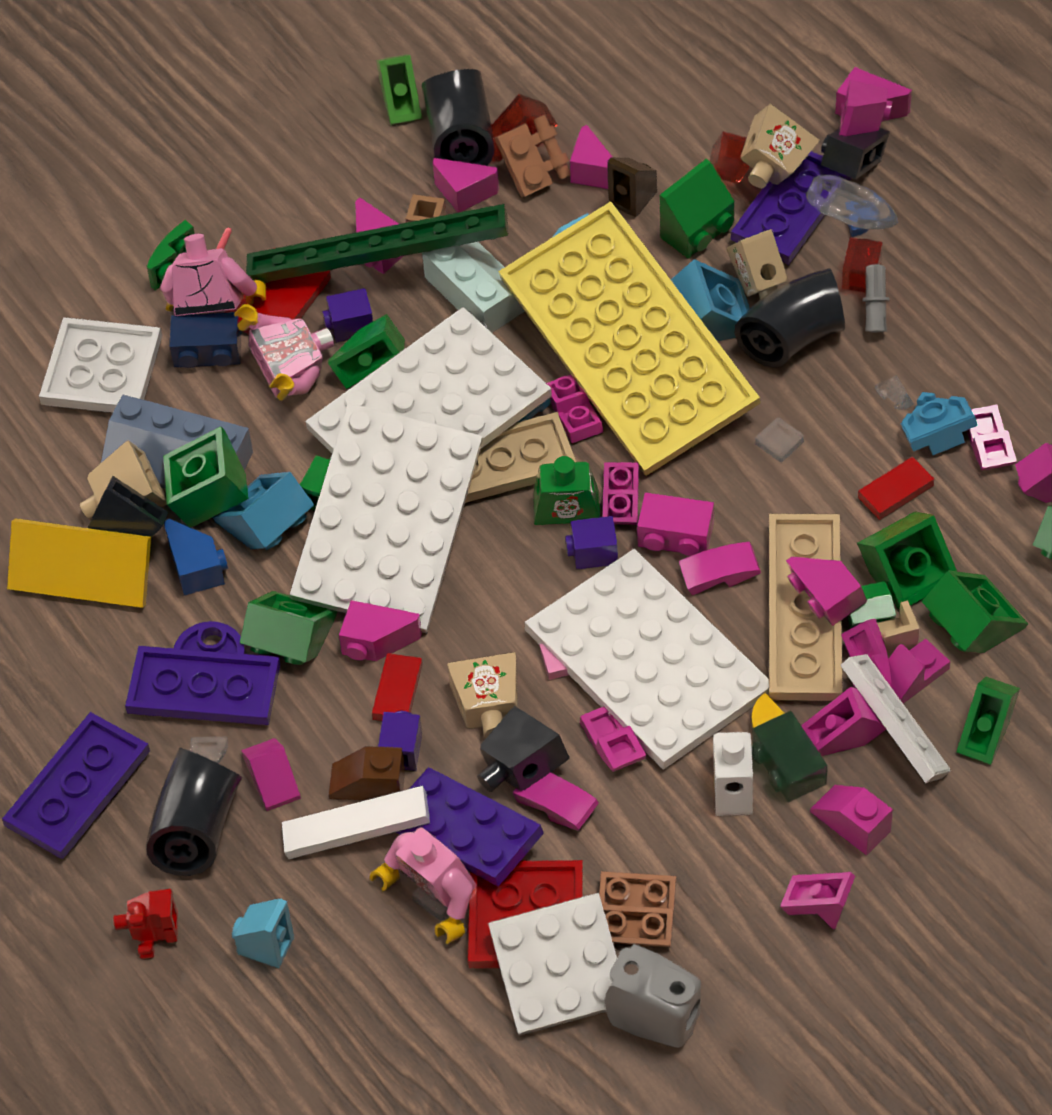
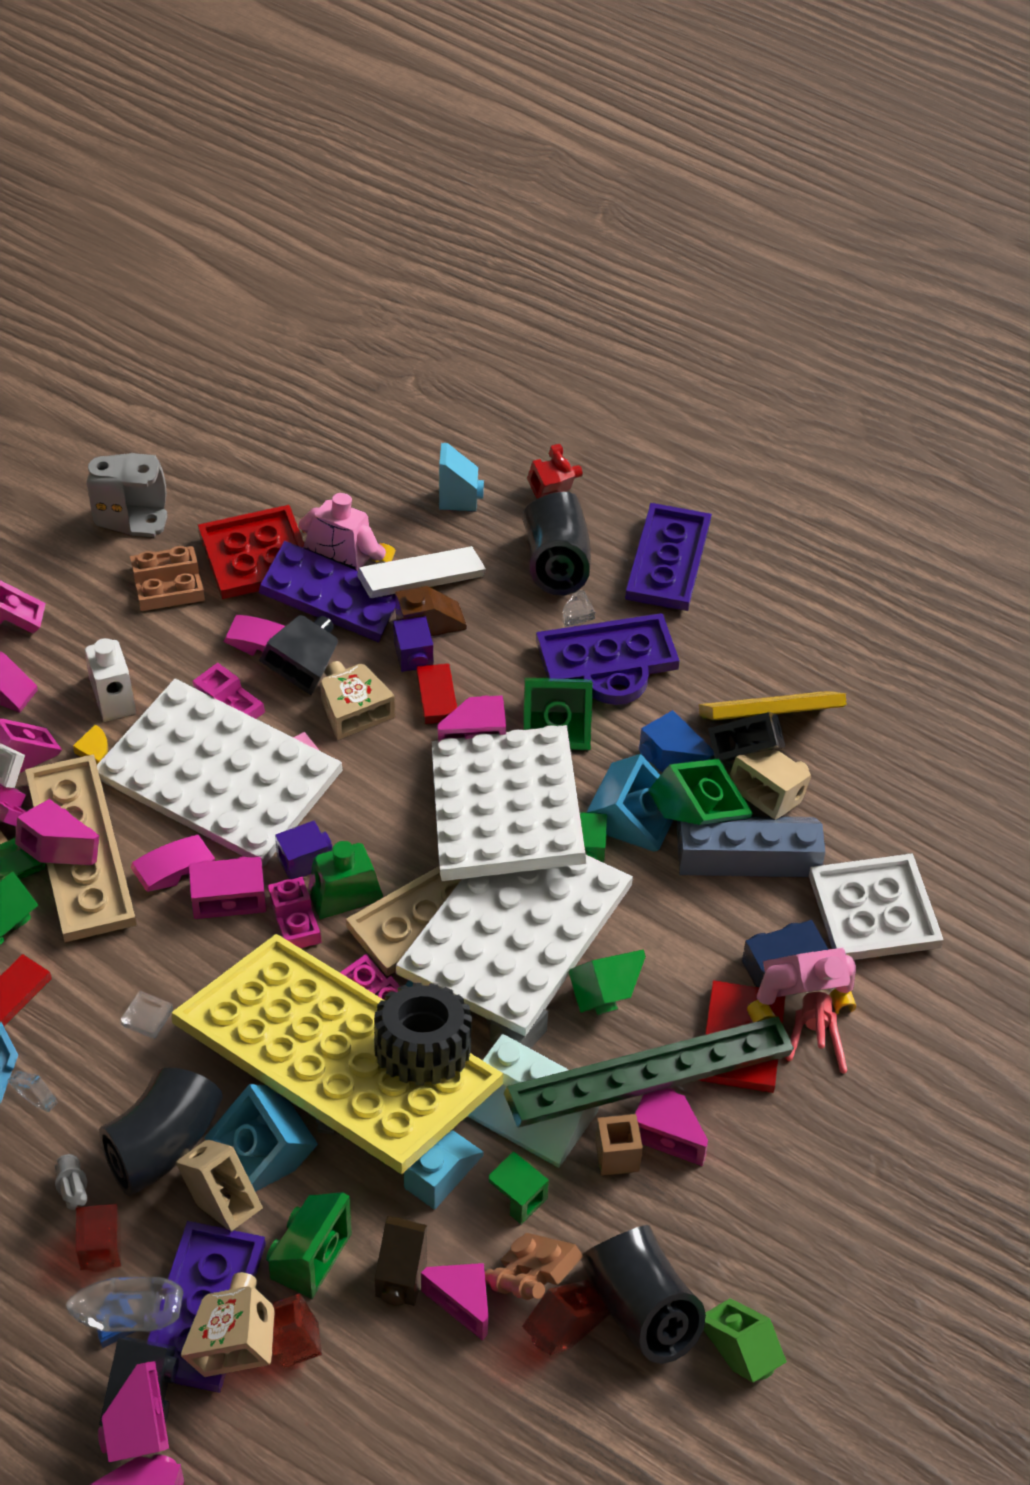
camera: 155 degrees right, 5 degrees down
green slope [147,220,195,290] -> none
torso [234,304,334,401] -> none
dark pink slope [241,738,301,811] -> none
dark purple brick [322,288,373,343] -> none
dark pink slope [433,158,499,213] -> none
white plate [488,893,617,1036] -> none
clear green brick [751,710,828,803] -> none
none -> black tyre [374,983,472,1085]
none -> green panel [489,1151,549,1225]

